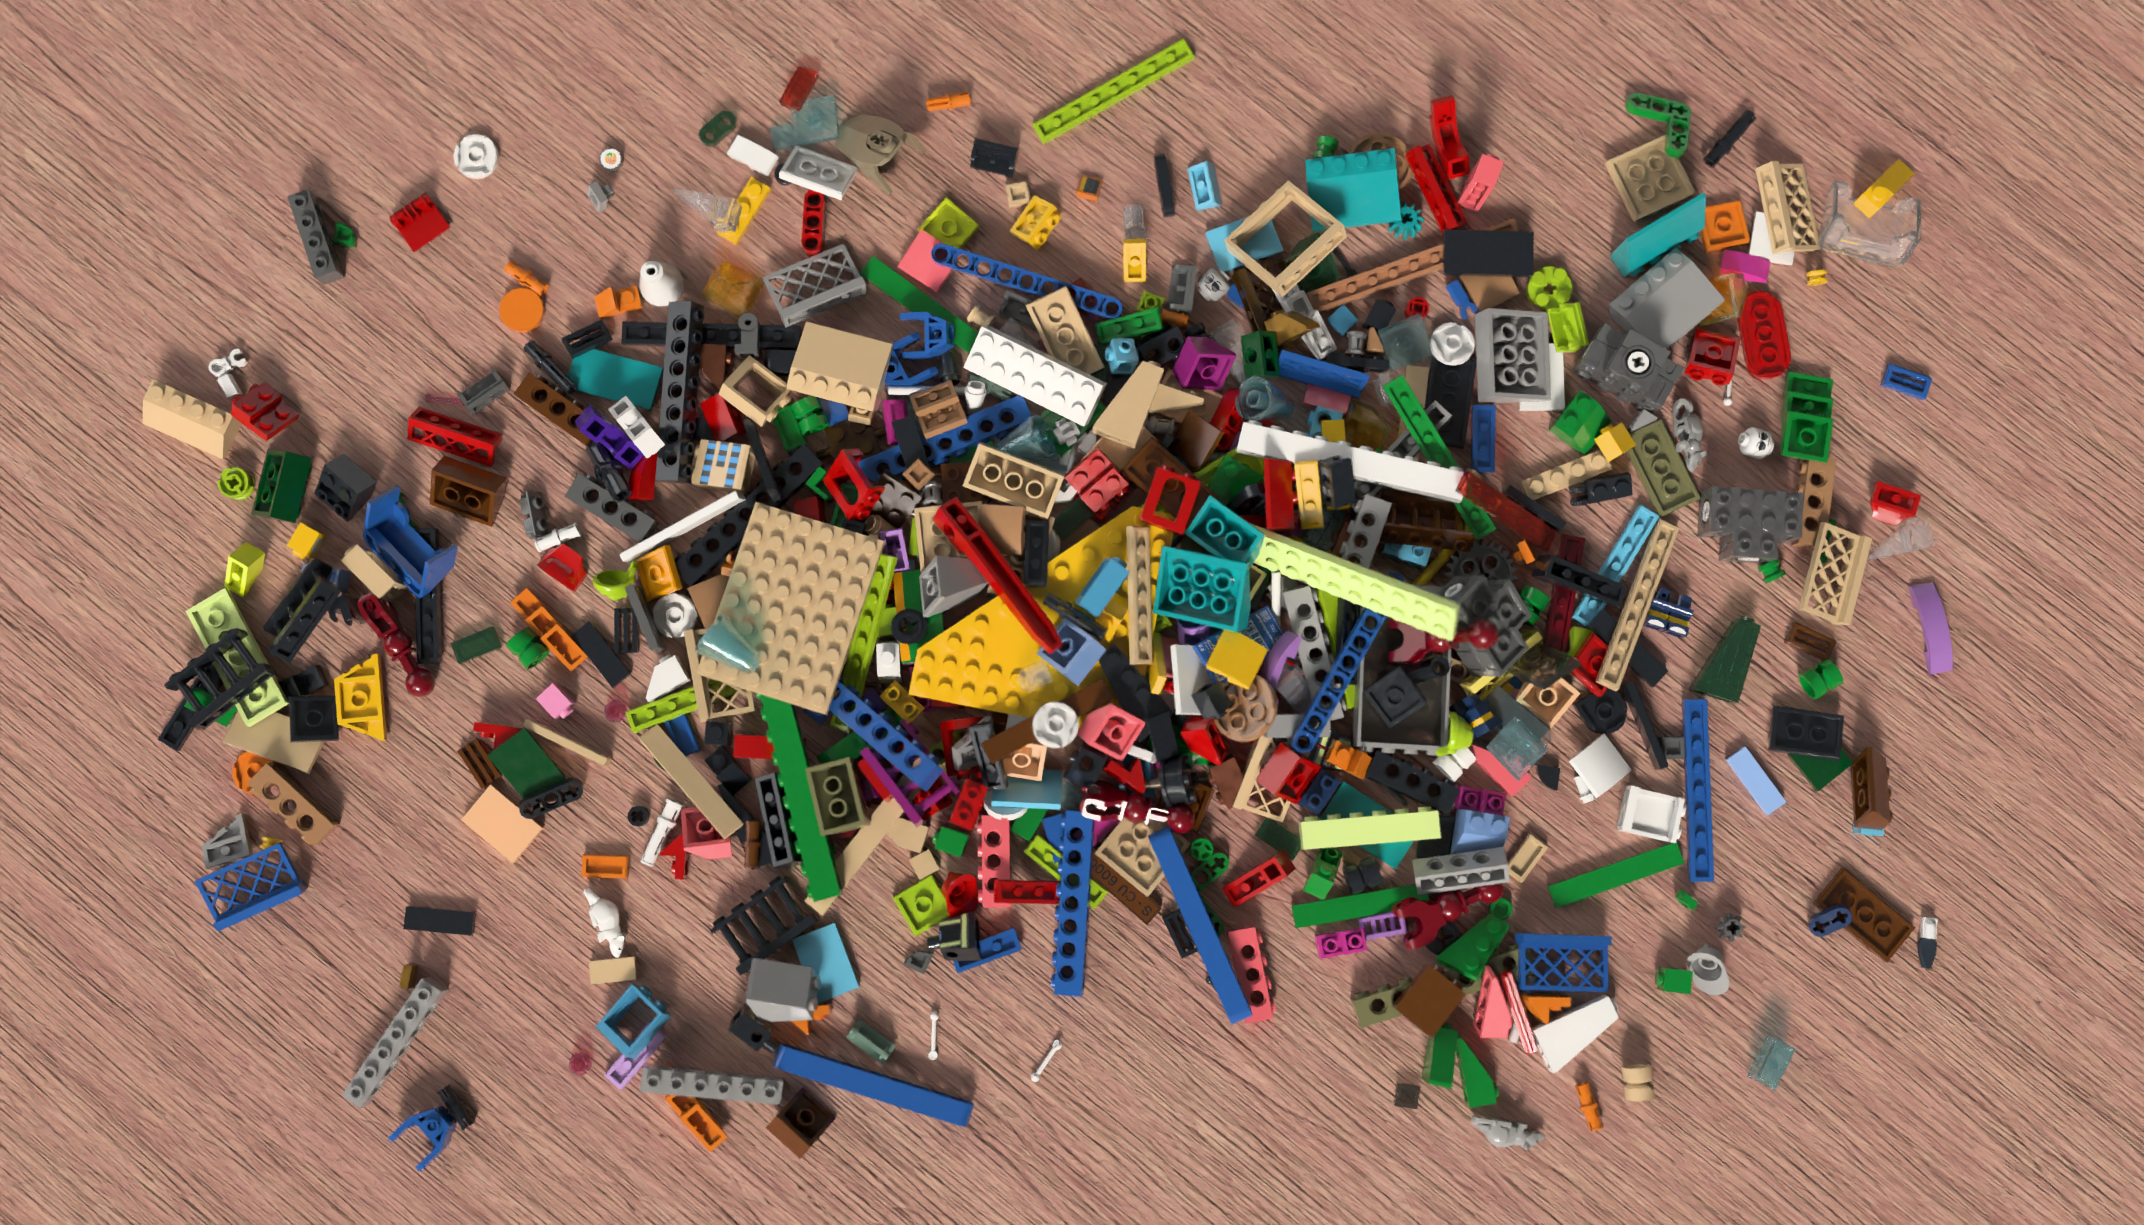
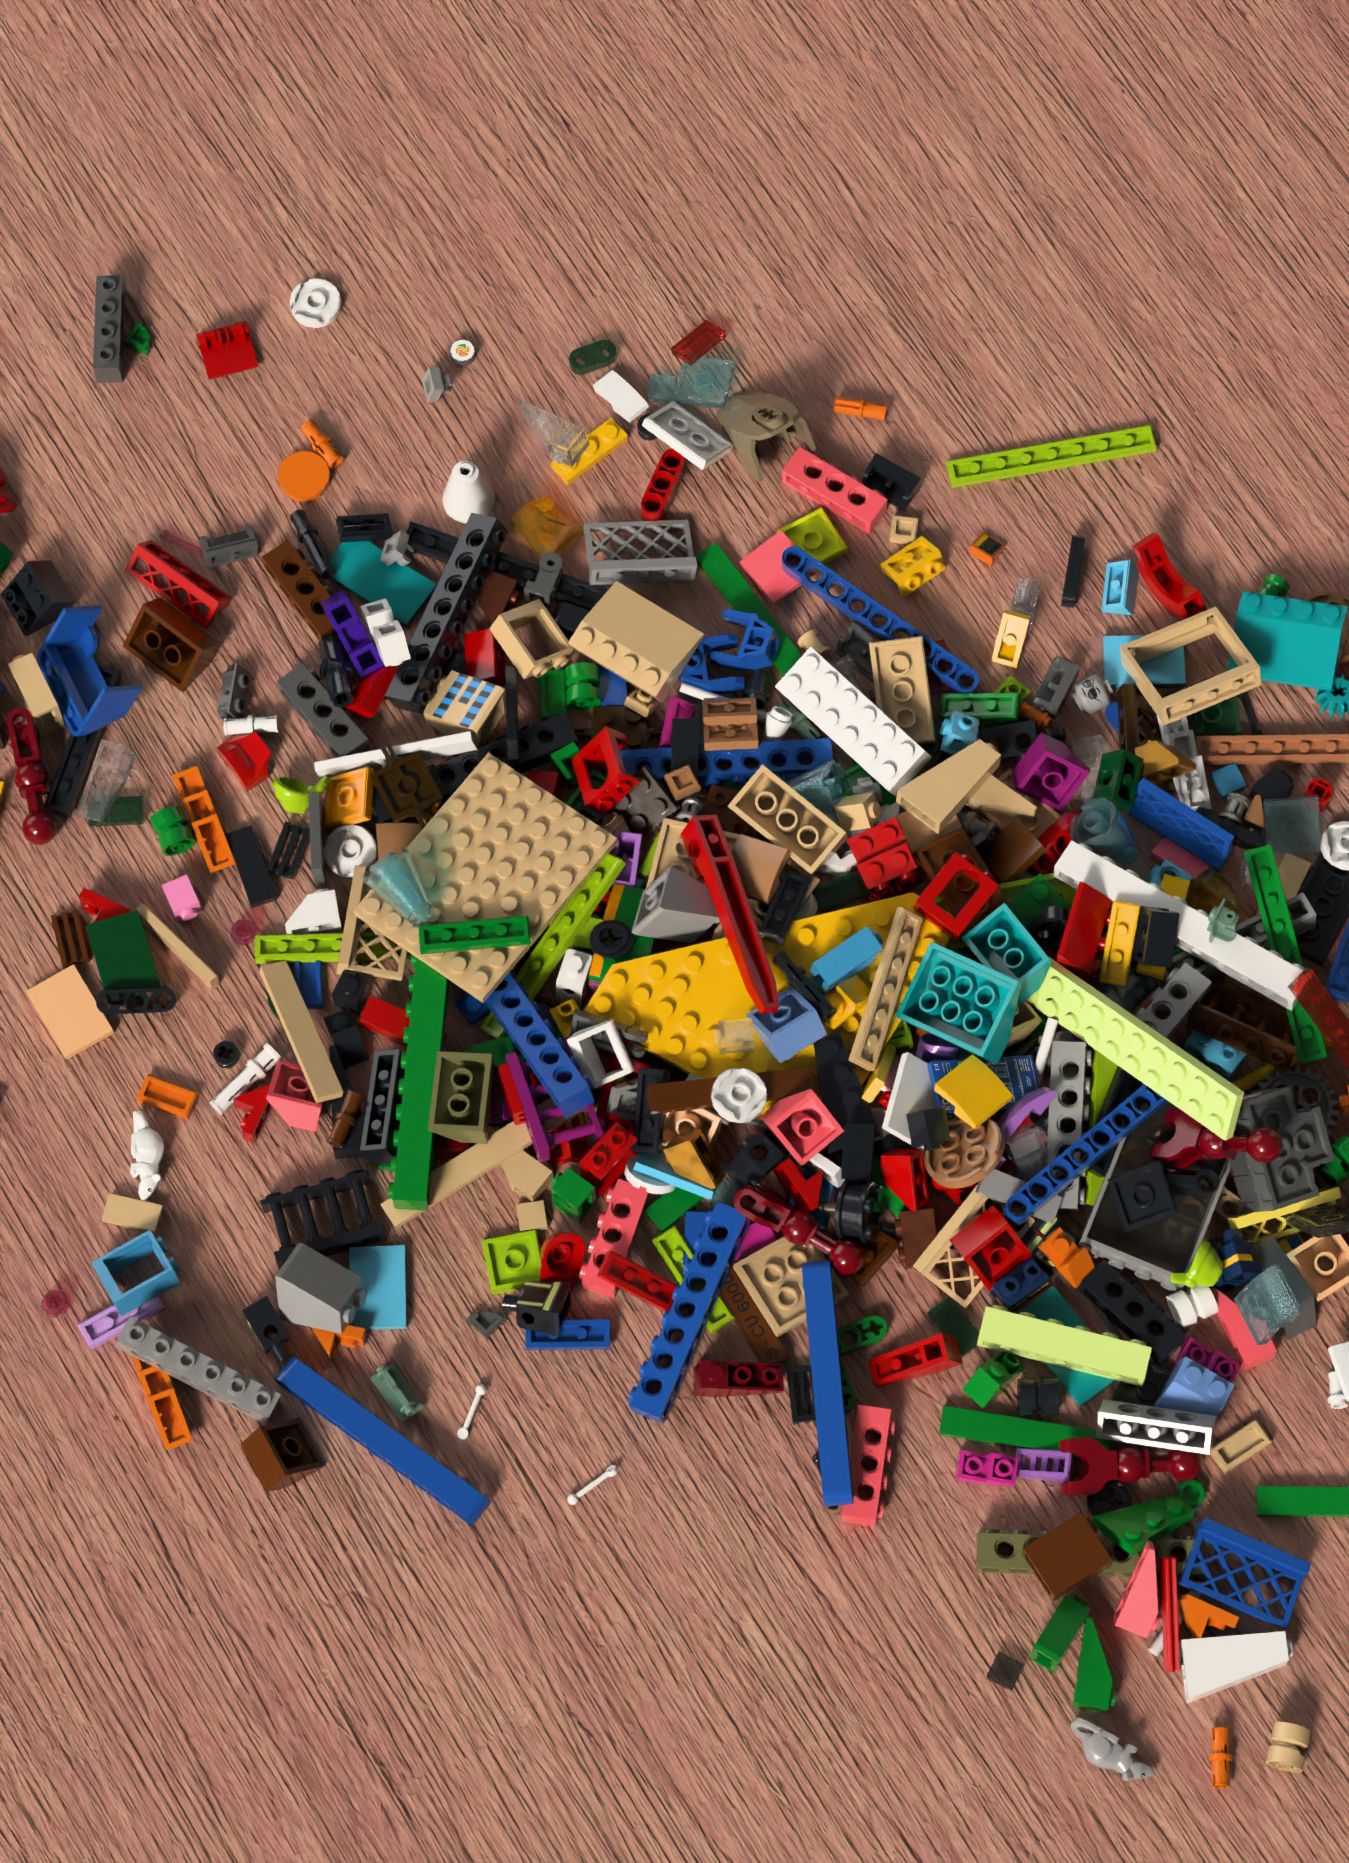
camera: 20 degrees right, 15 degrees down
orange slope [594,286,643,319] -> none
green wheel [1190,838,1213,861] -> none
black tile [1536,765,1560,791] -> none
none -> clear slope [76,739,136,823]
none -> dark brown plate [370,744,443,829]
none -> light grey tile [380,530,414,566]
none -> green tile [418,916,531,954]
none -> white tile [567,1019,634,1088]
none -> dark grey hinge [569,1010,648,1058]
none -> pearl gold slope [663,1128,726,1189]
none -> dark red slope [693,1360,784,1397]
none -> coral brick [782,447,888,534]
none -> tan brick [834,793,881,832]
none -> red arch [1132,532,1207,621]
none -> sand green hinge [1207,898,1238,943]

